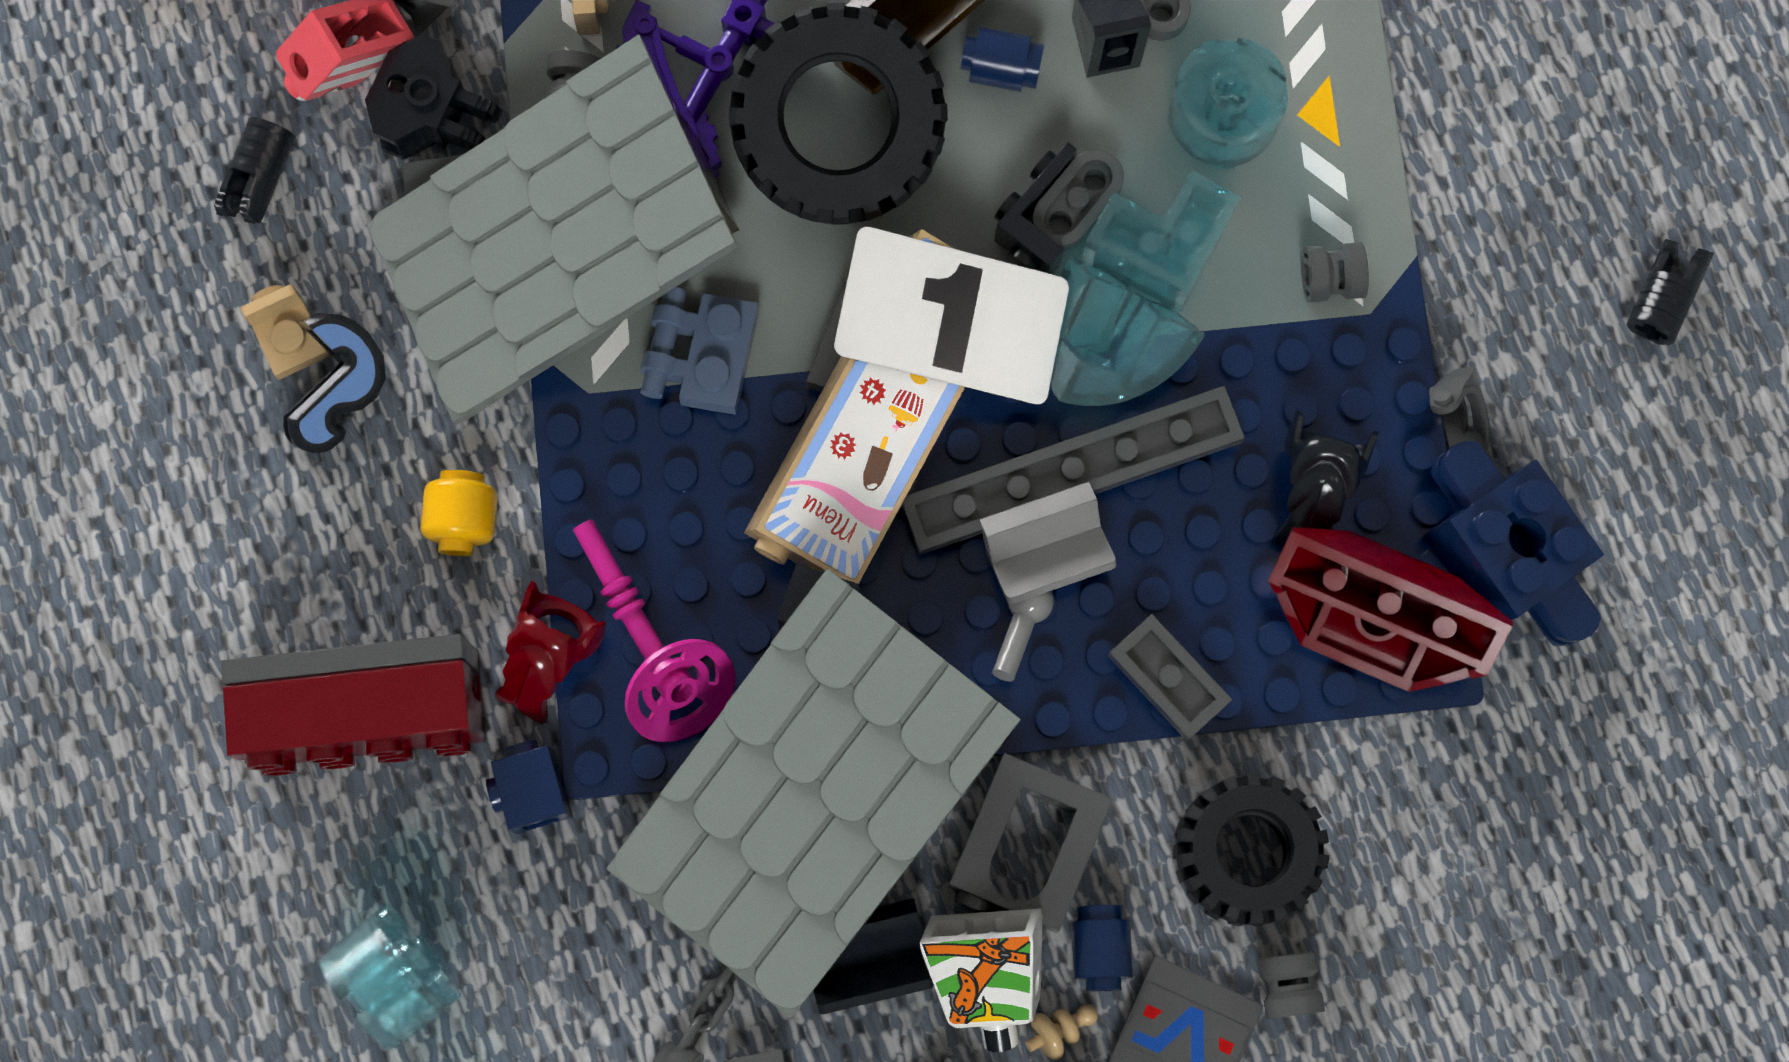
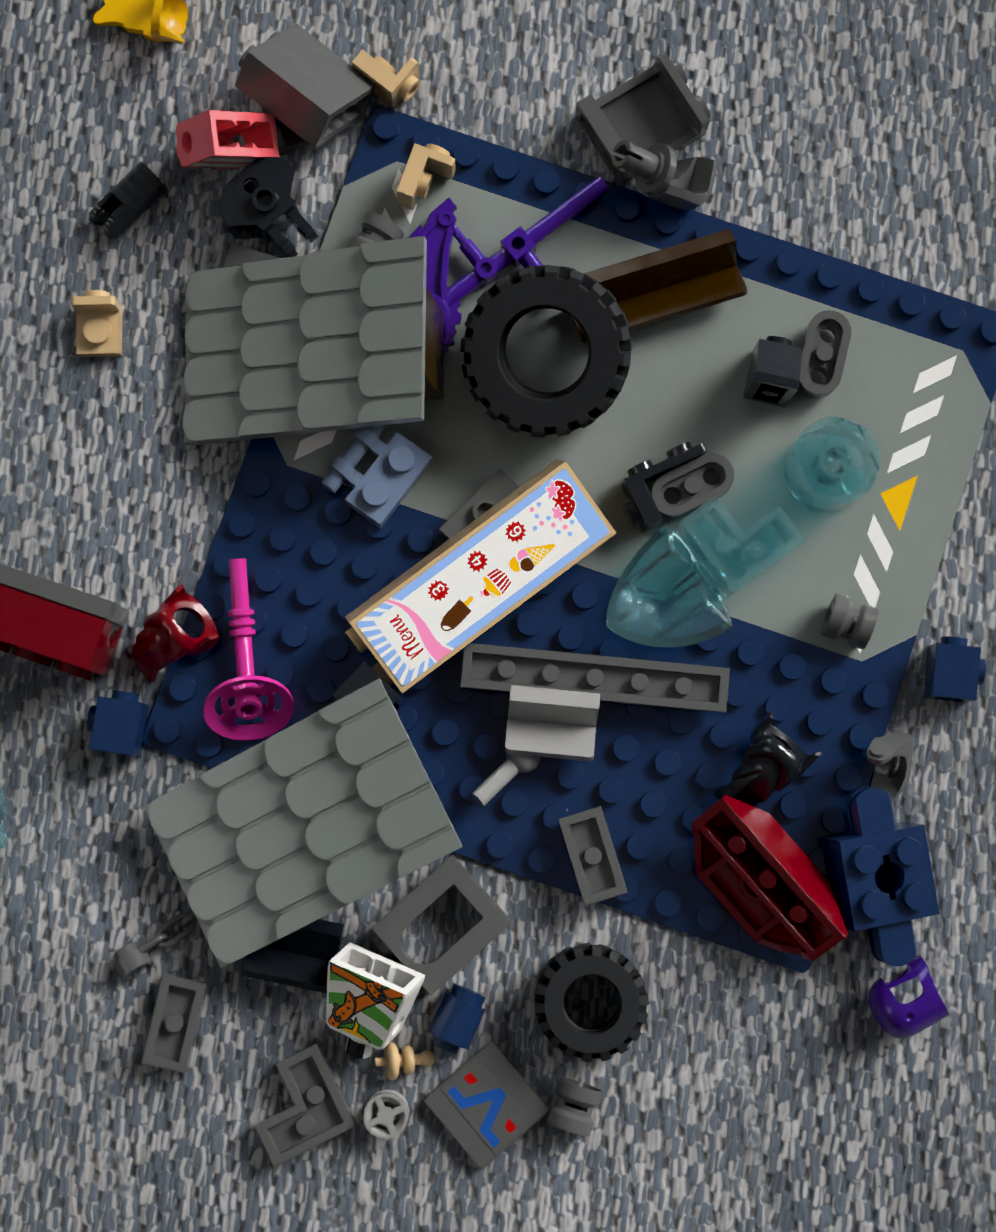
camera: 25 degrees right, 5 degrees up
animal [283,313,386,453] -> none
yellow head [420,470,498,557] -> none
white sticker [834,227,1069,404] -> none
dark blue brick [960,27,1044,92] -> none
none -> dark purple helmet [868,955,949,1039]
none -> dark blue brick [923,636,986,703]

